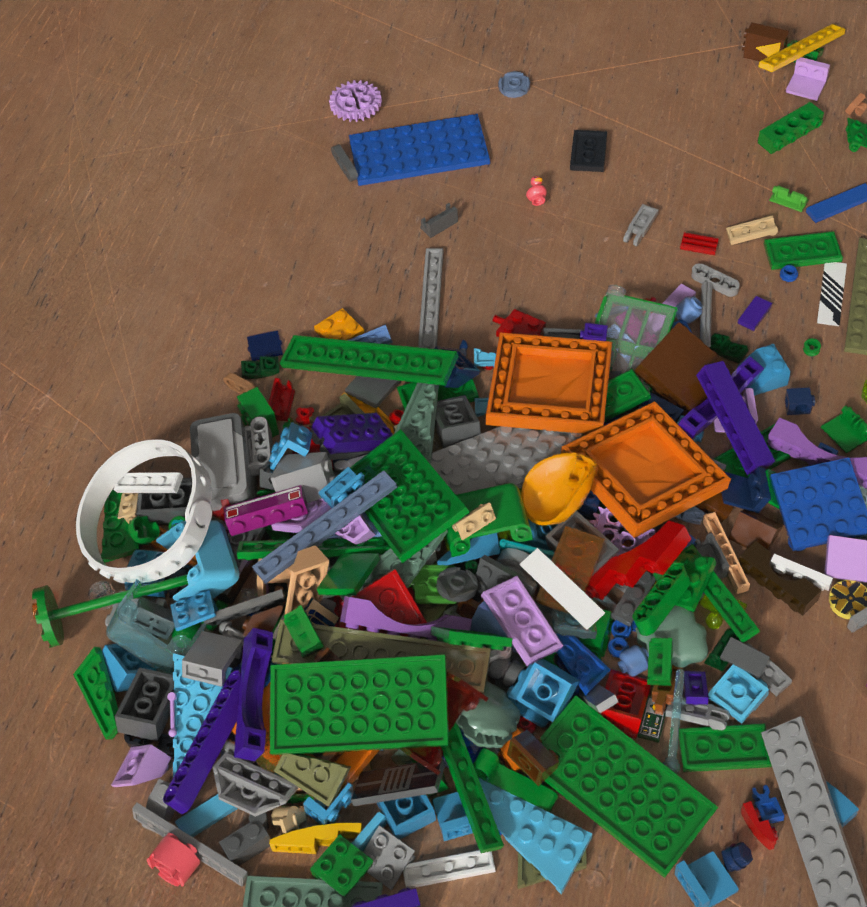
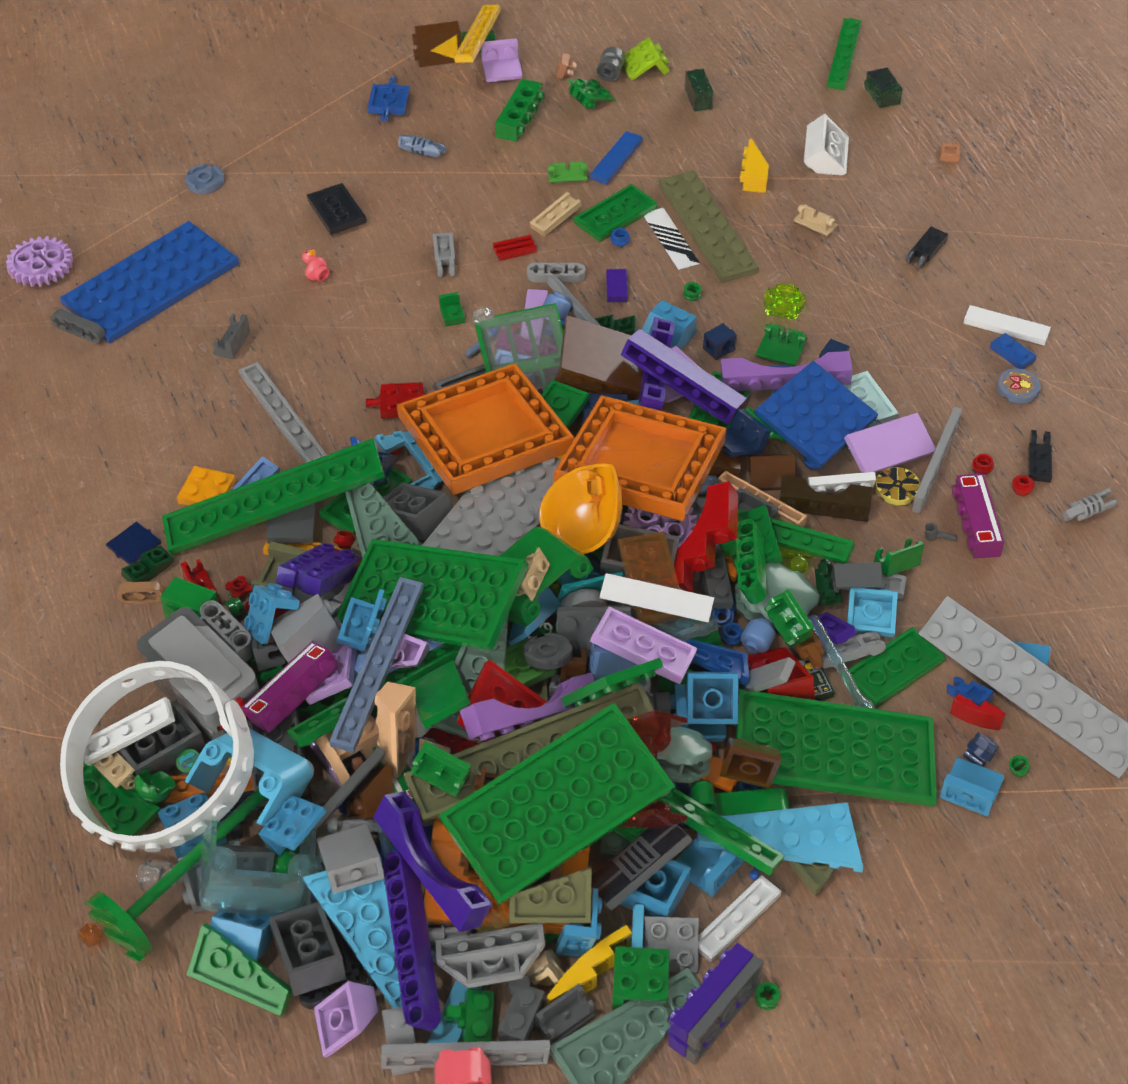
camera: 40 degrees left, 5 degrees down
lavender hinge [167,692,177,737] -> none
dark purple bracket [580,323,608,341] -> none
none -> blue plate [368,76,410,122]
none -> sand blue hinge [398,135,447,157]
none -> green bracket [439,292,465,327]
none -> green hinge [443,988,494,1042]
none -> dark grey hinge [535,984,596,1046]
none -> green hinge [874,538,925,577]
none -> dark grey hand [925,523,957,541]
none -> green hinge [1009,755,1030,777]

